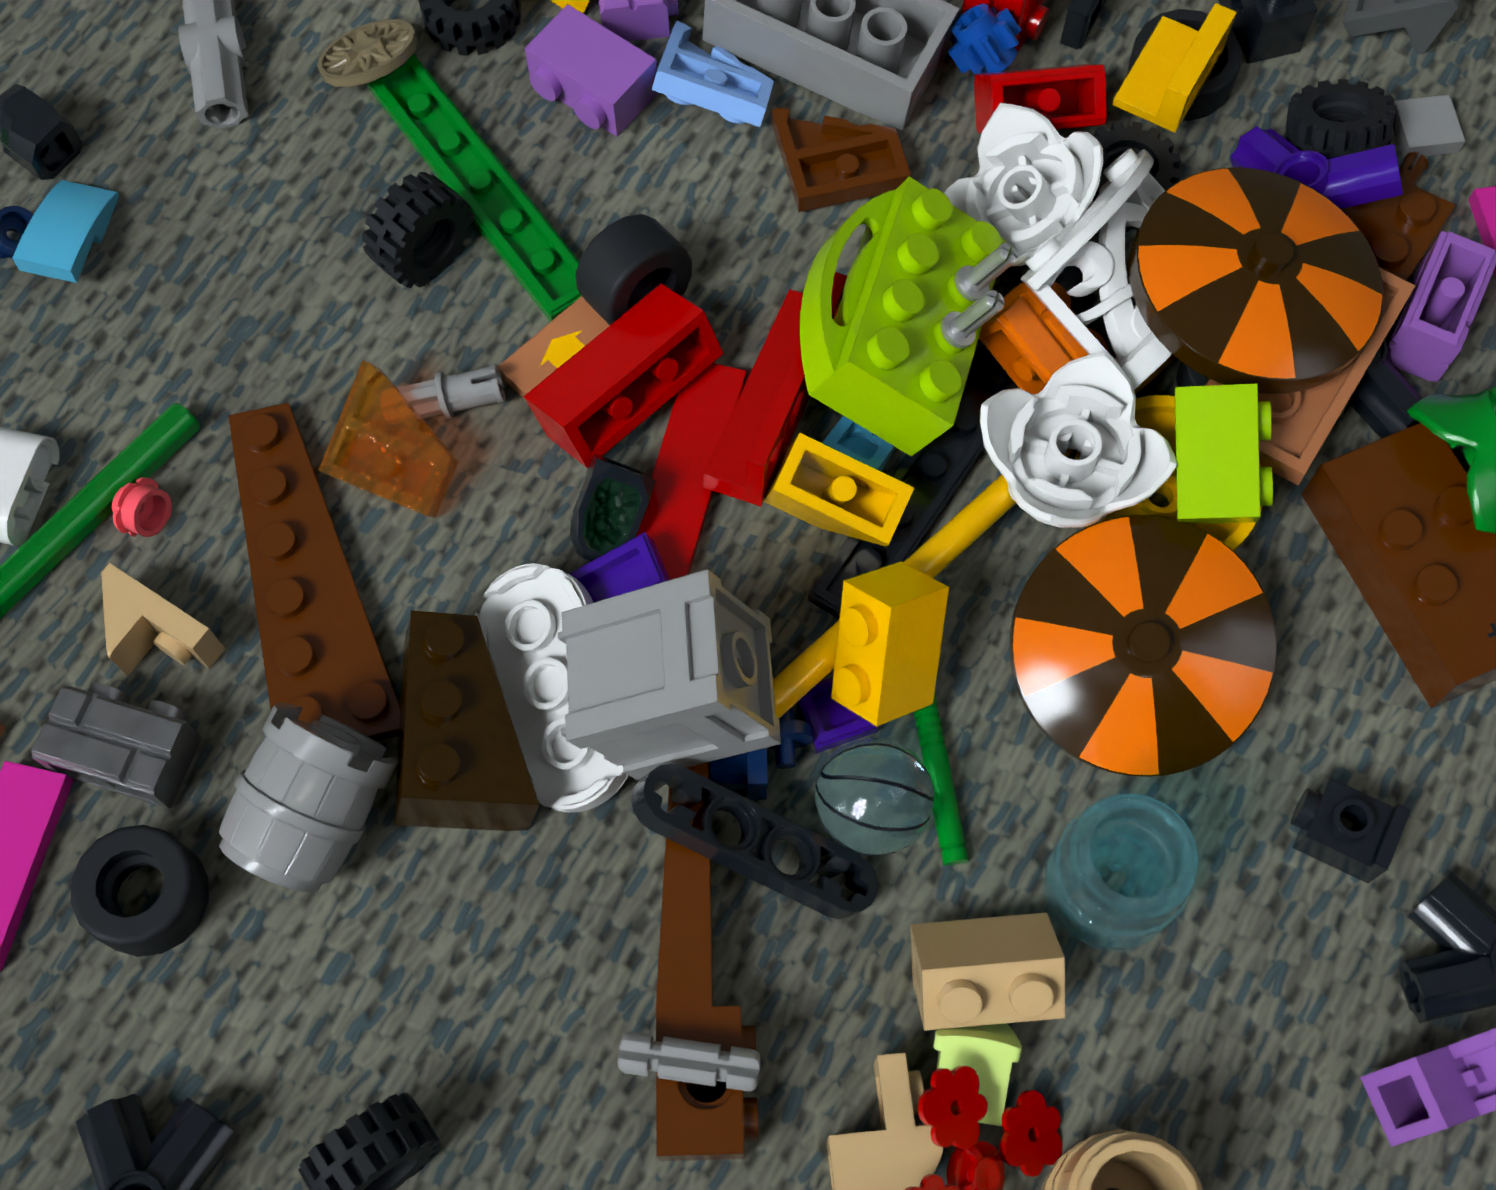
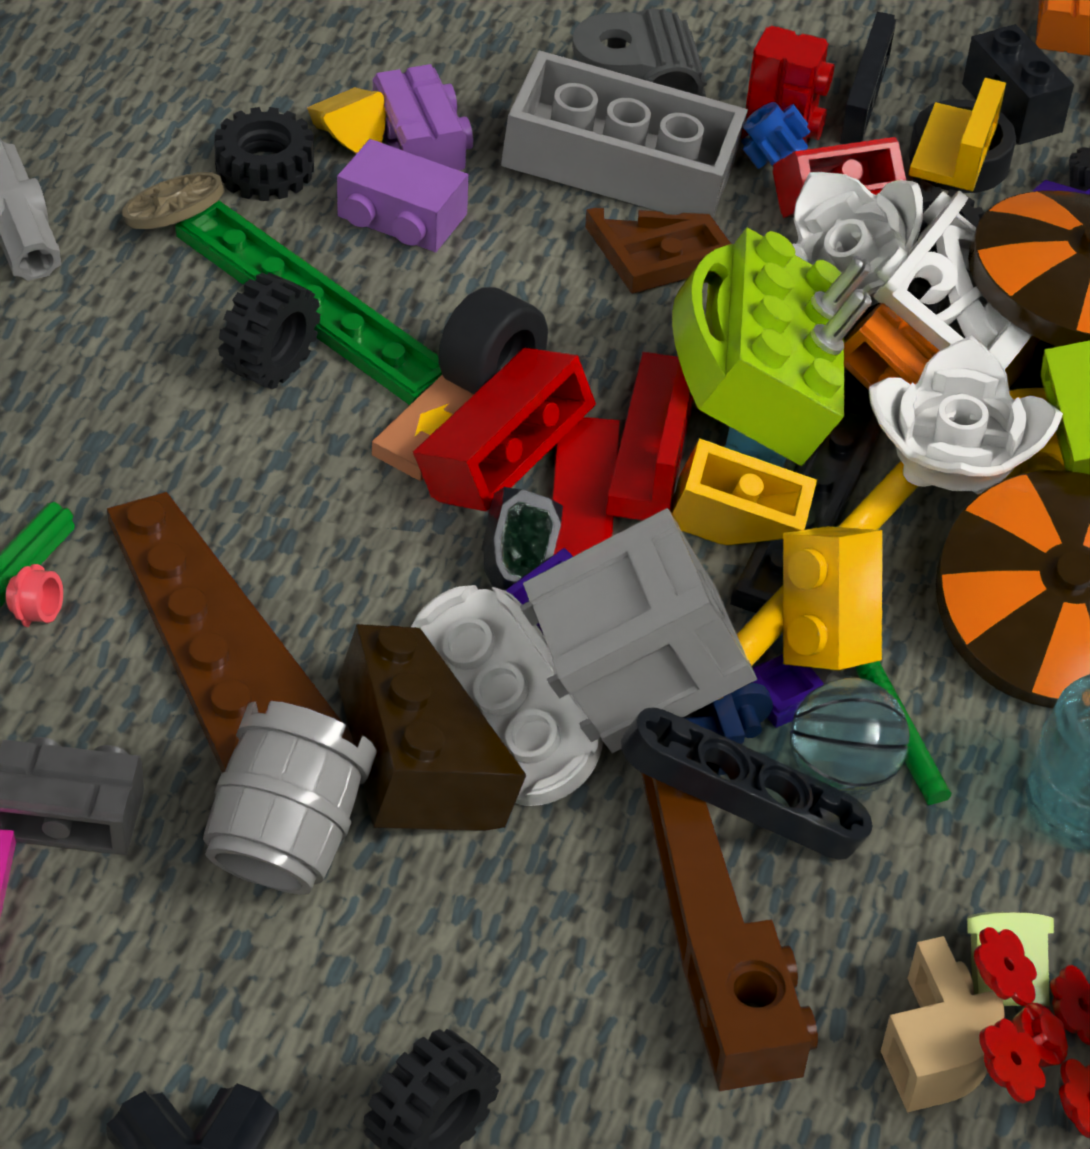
camera: 15 degrees left, 20 degrees down
black tyre [70,825,209,957] -> none
tan slope [101,563,226,676] -> none
clear orange wing [318,360,458,518] -> none
light grey axle [381,364,506,425] -> none
light grey axle [618,1031,761,1091] -> none
light blue wing [652,21,774,127] -> none
tan brick [910,912,1065,1031] -> none

